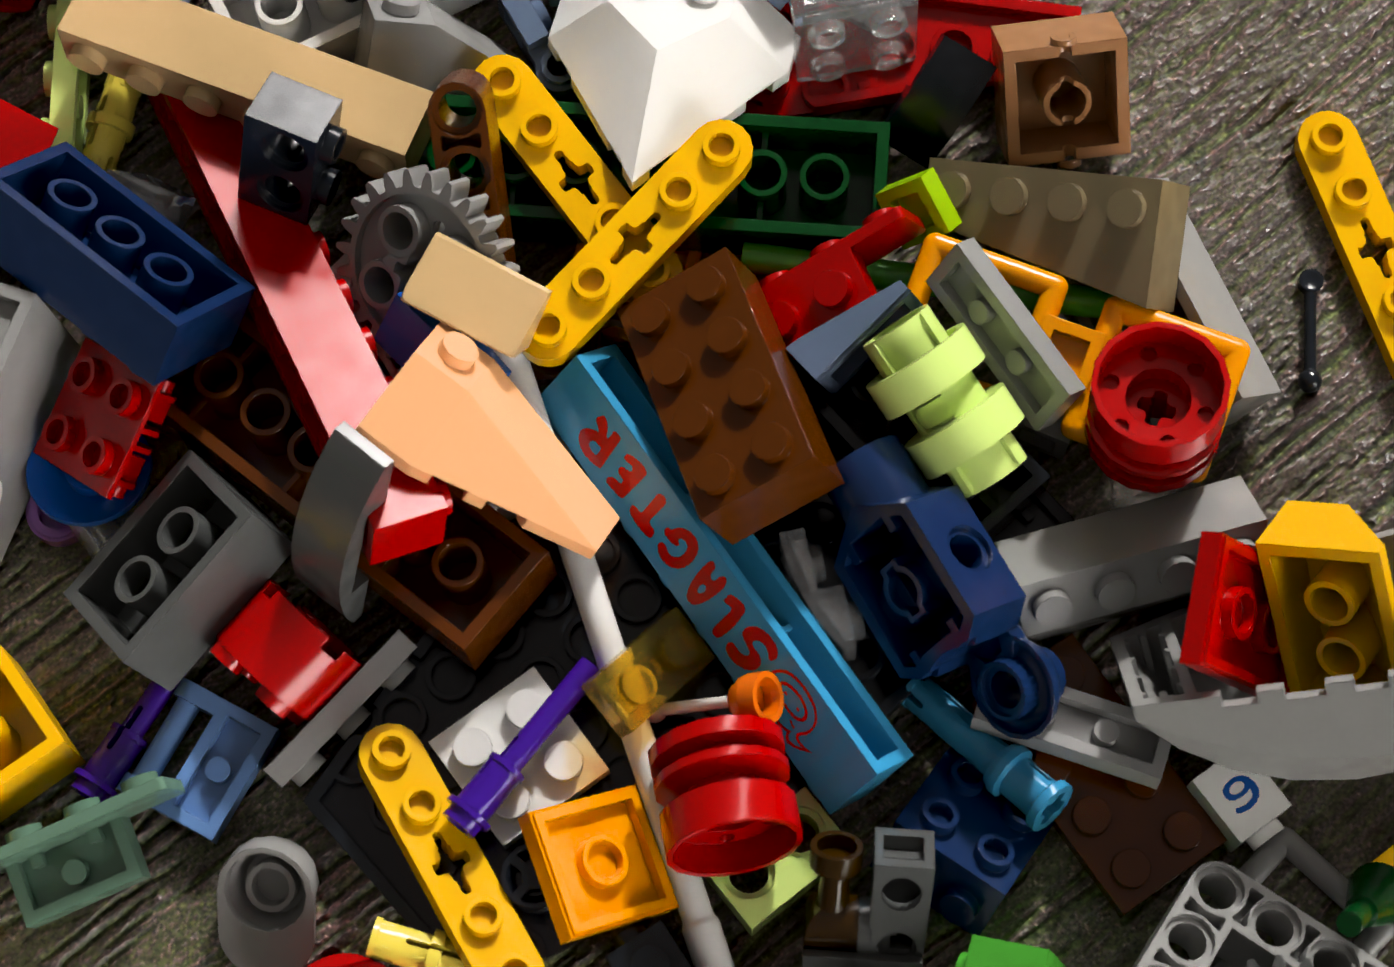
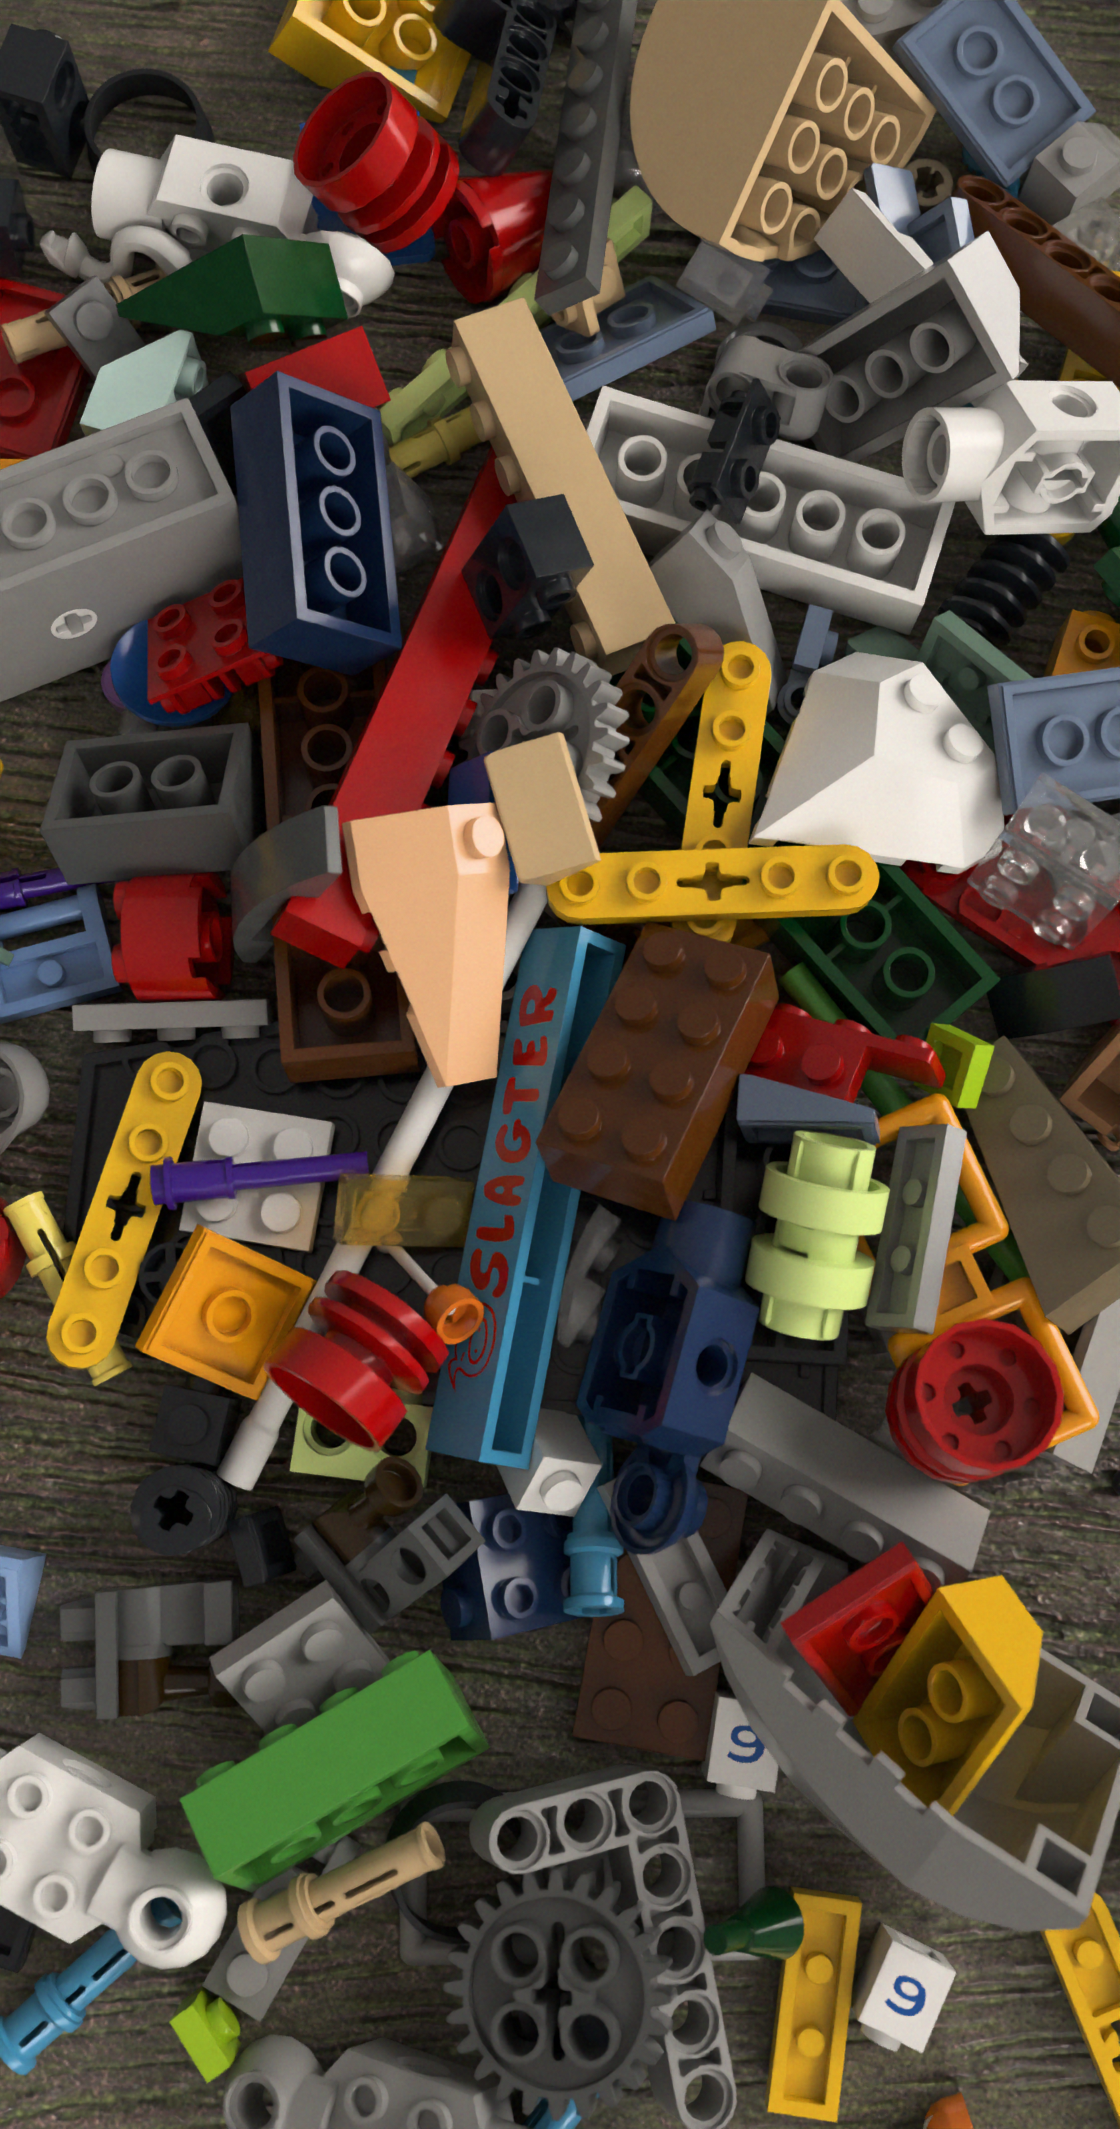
camera: 40 degrees right, 5 degrees up
none -> white brick [497,1408,602,1517]

